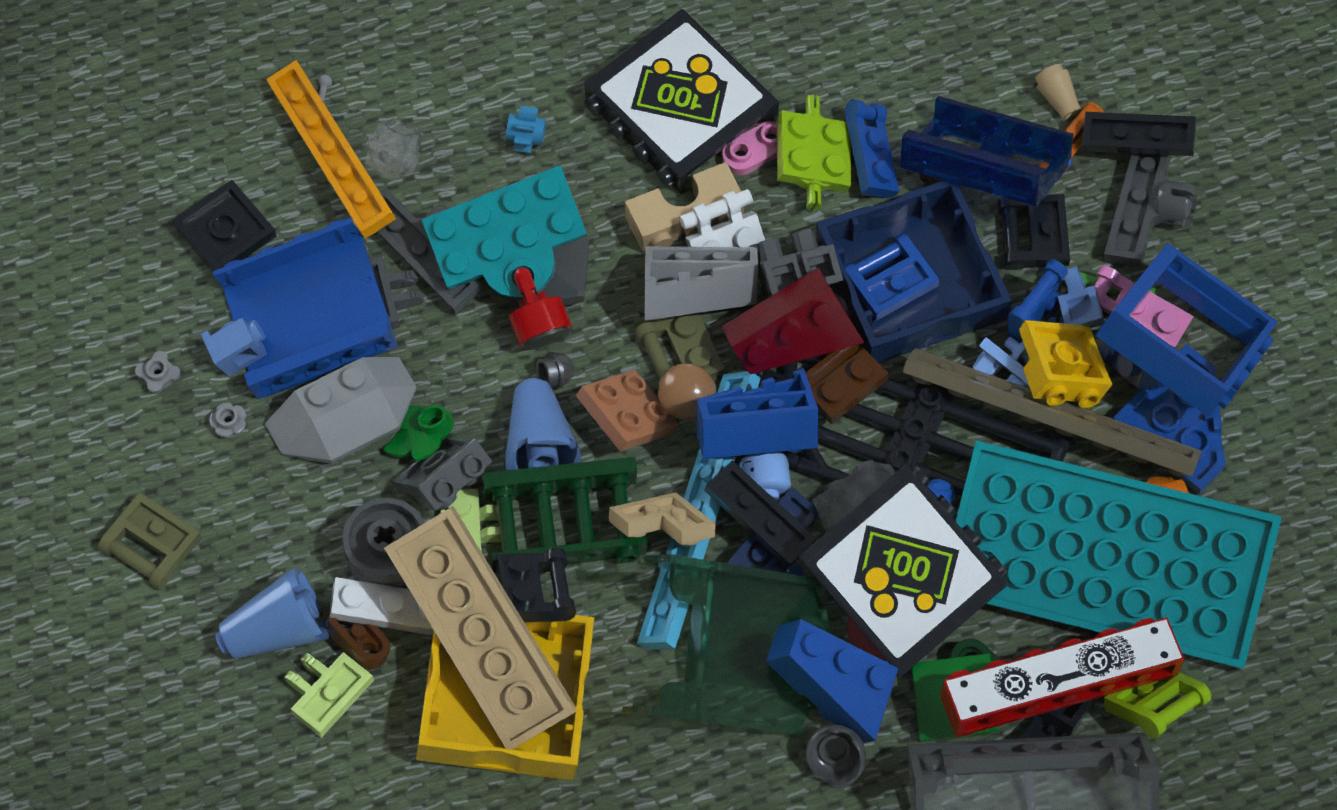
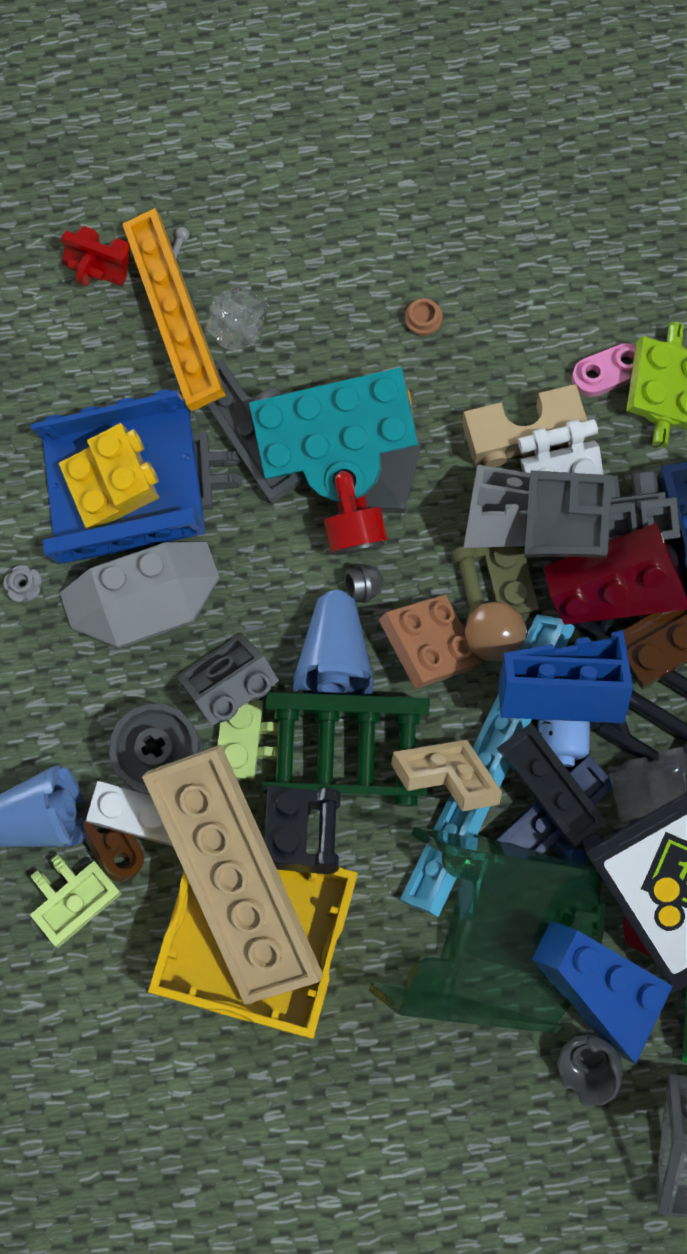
camera: 15 degrees right, 10 degrees up
black plate [172,180,277,272] -> none
medium blue brick [201,318,267,376] -> none
green plate [384,405,454,462] -> none
dark azure gear [506,106,546,153] -> none
panel [584,9,779,194] -> none
none -> yellow plate [59,423,160,530]
none -> red hips [61,226,130,287]
none -> nougat plate [405,298,442,336]
none -> dark grey plate [524,470,612,558]

